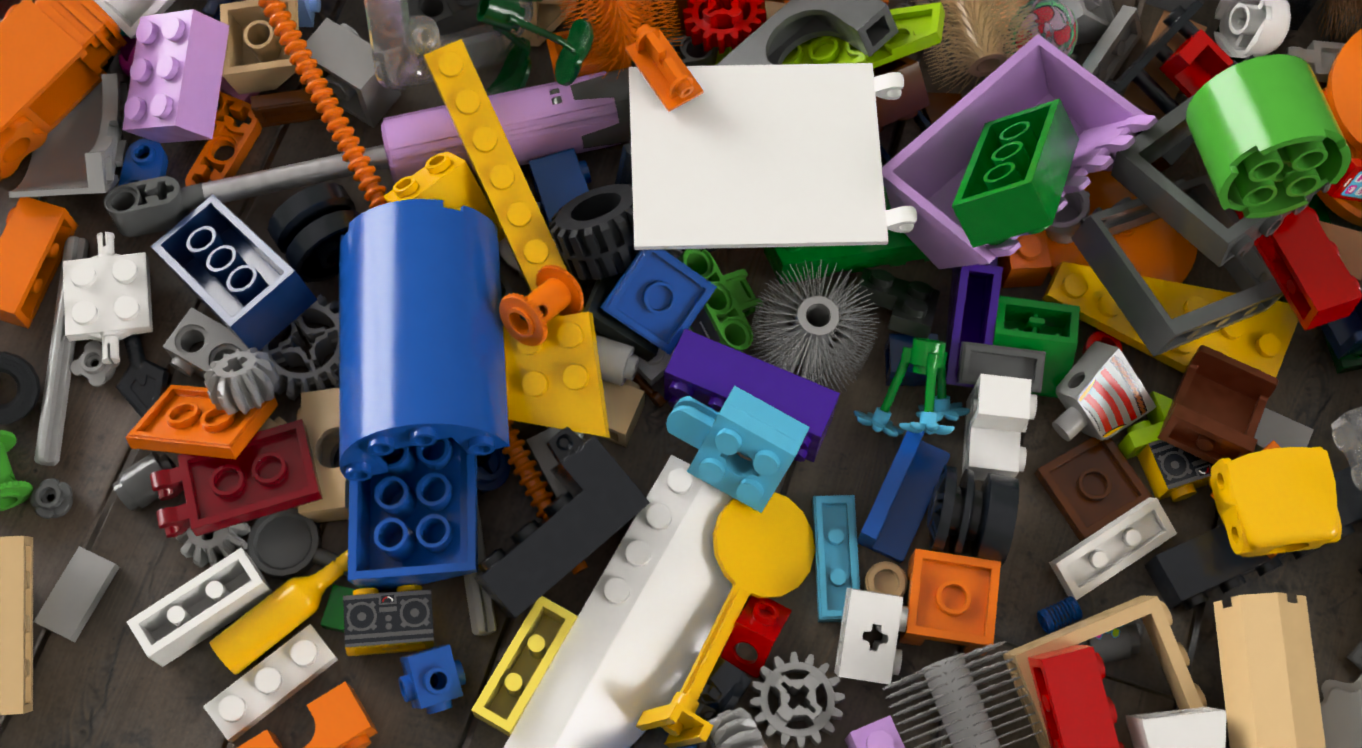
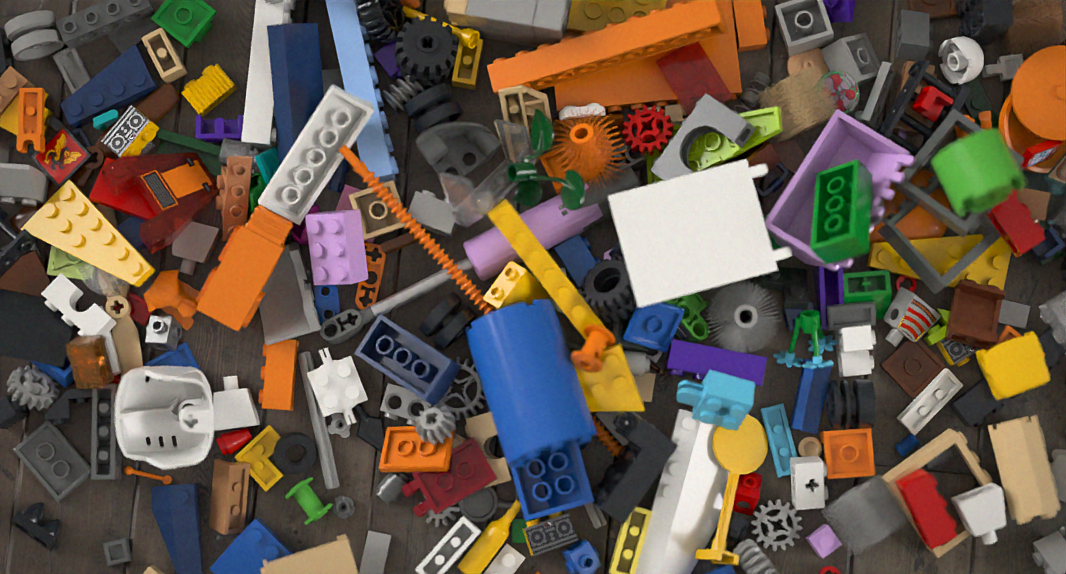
camera: 10 degrees left, 15 degrees up
orange hinge [625,24,704,112] -> none

